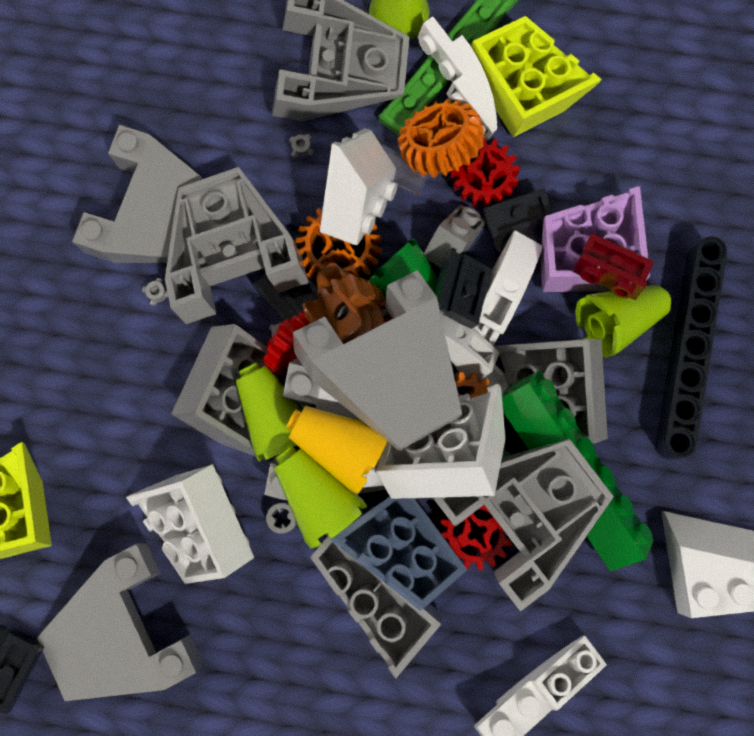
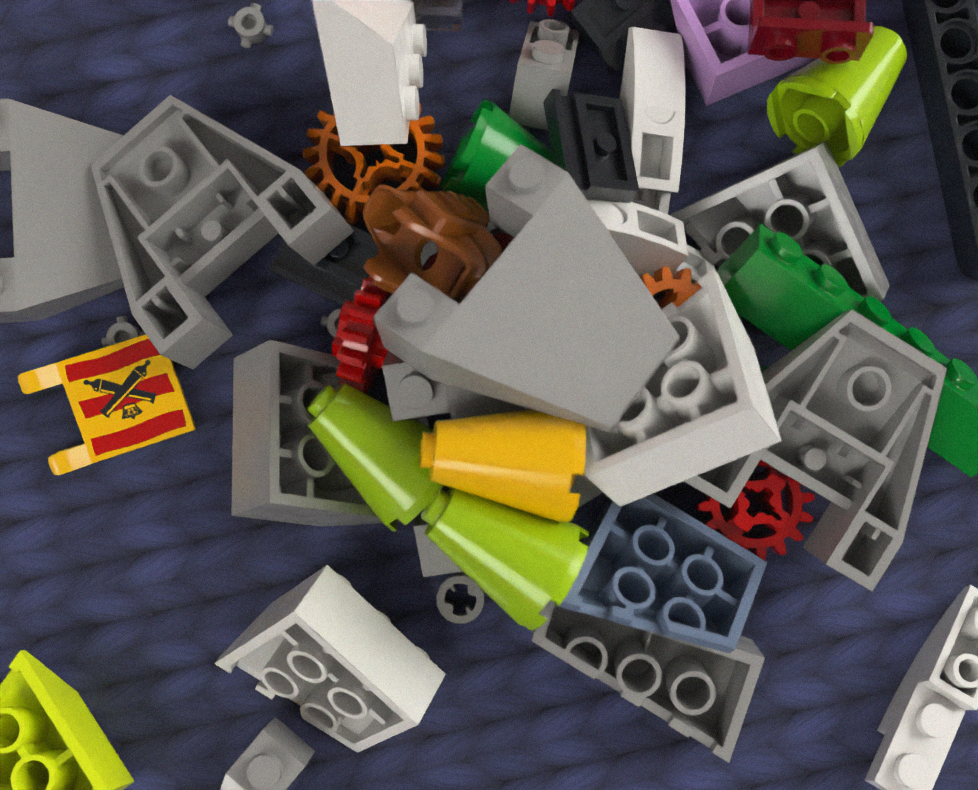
camera: 25 degrees left, 5 degrees up
none -> flag [18,334,196,476]

